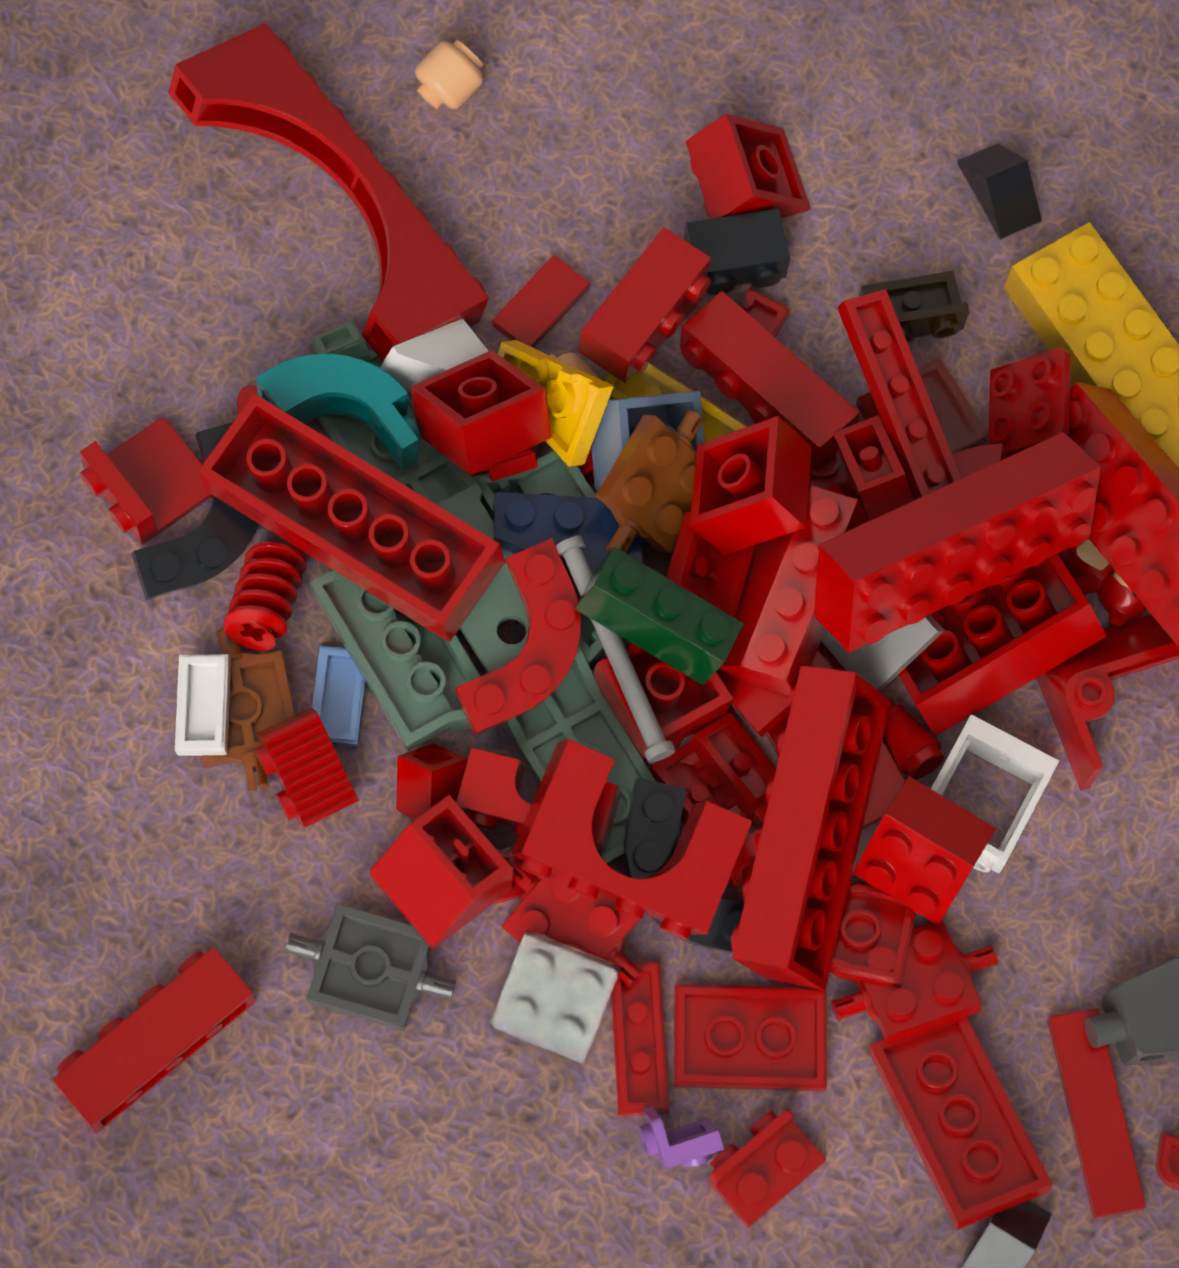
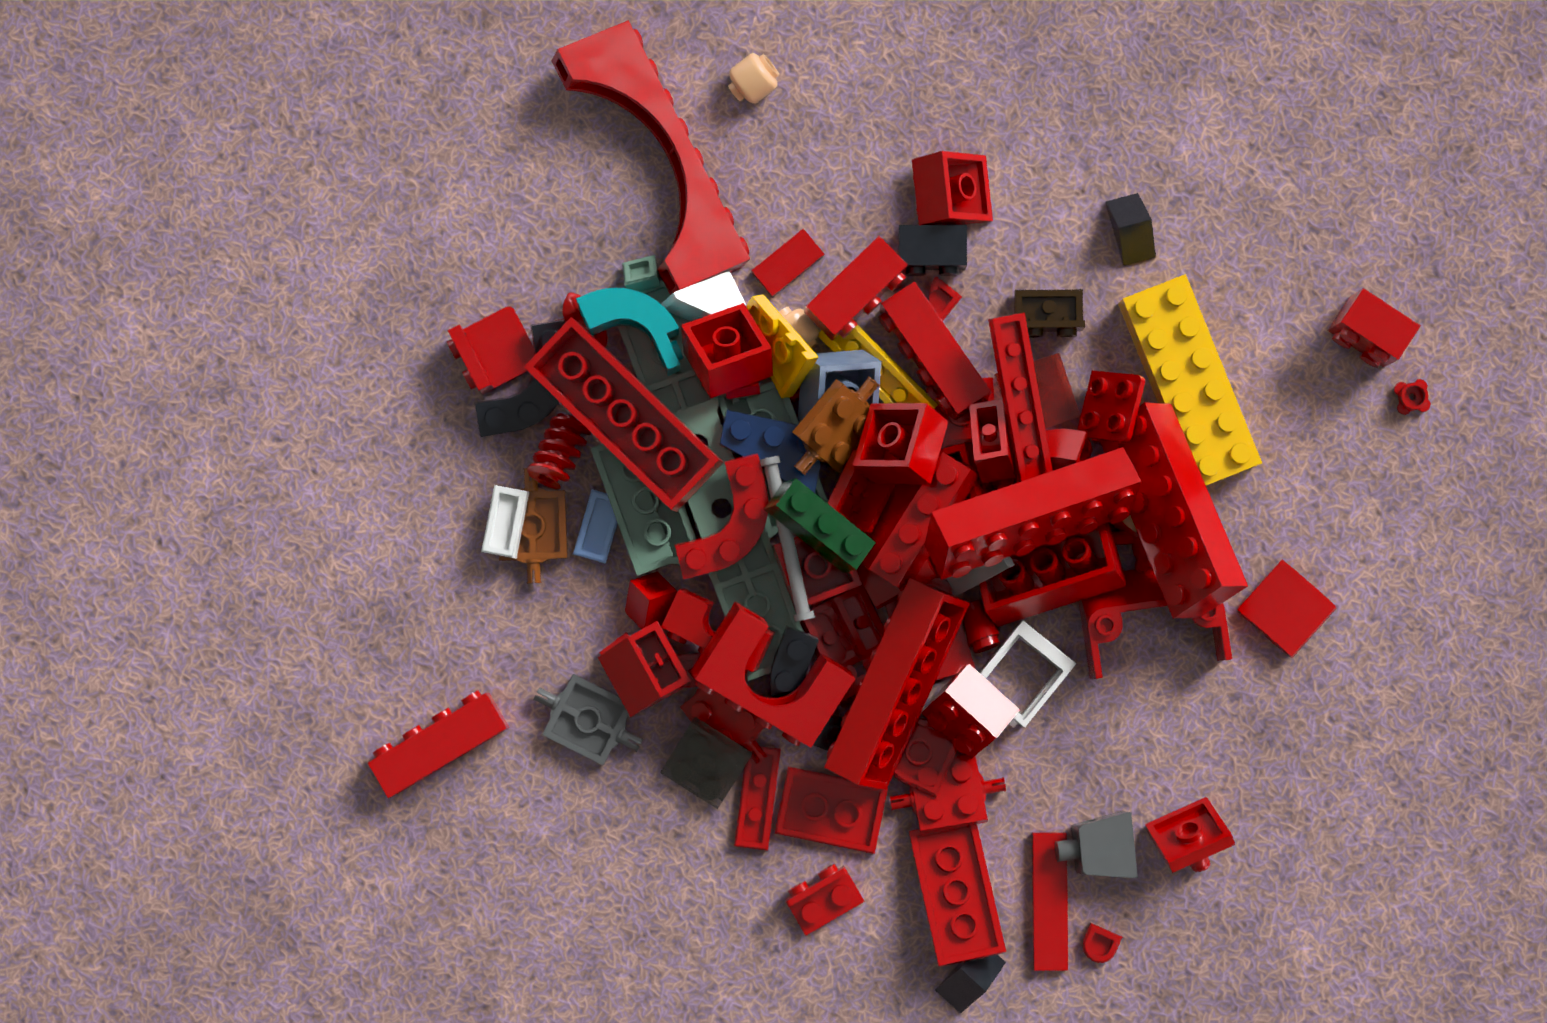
camera: 15 degrees right, 15 degrees up
red brick [254,707,359,828] -> none
medium lavender bracket [639,1106,724,1169] -> none

